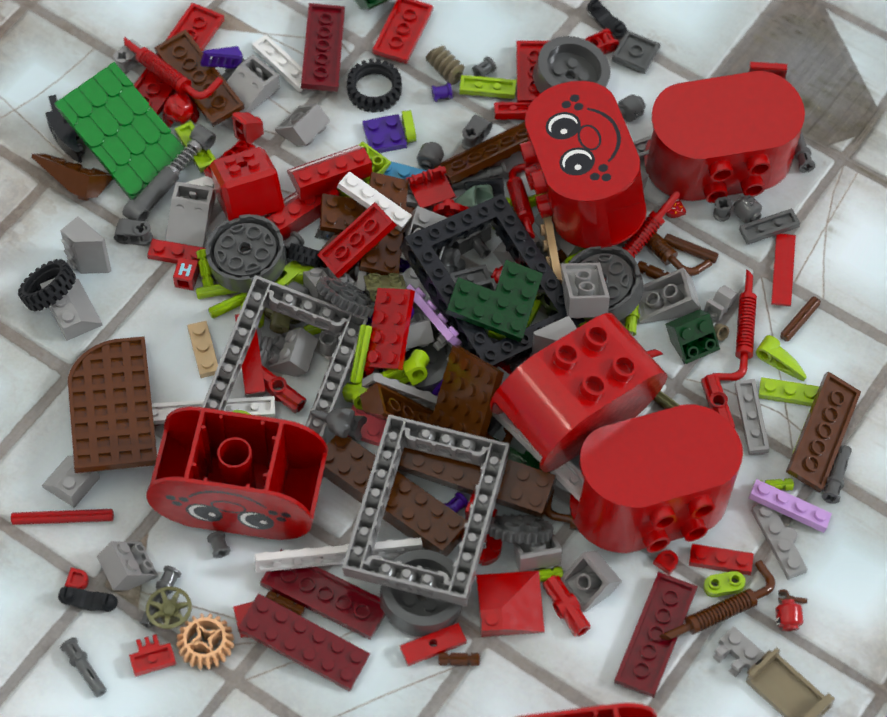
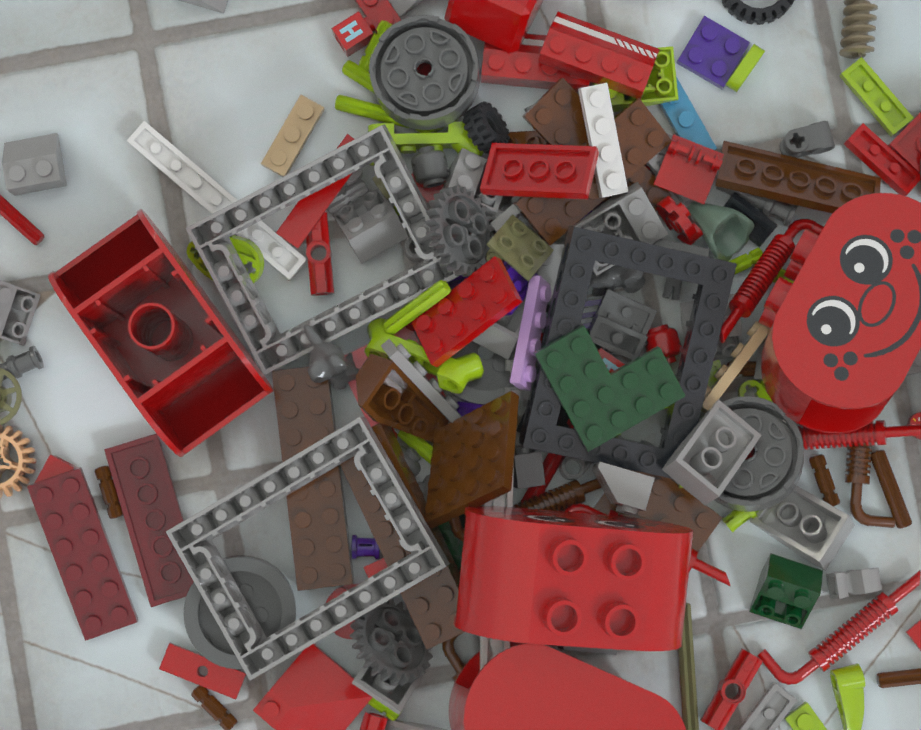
camera: 45 degrees right, 25 degrees up
reddish brown plate [68,336,157,473] -> none
dark grey bush [207,531,231,558] -> none
white plate [255,538,423,572] -> none
dark grey bush [284,231,305,254] -> none
dark grey head [416,142,444,170] -> none
dark purple bush [431,82,453,102] -> none
dark grey bush [472,56,497,77] -> none
dark tan hinge [714,324,729,341] -> none

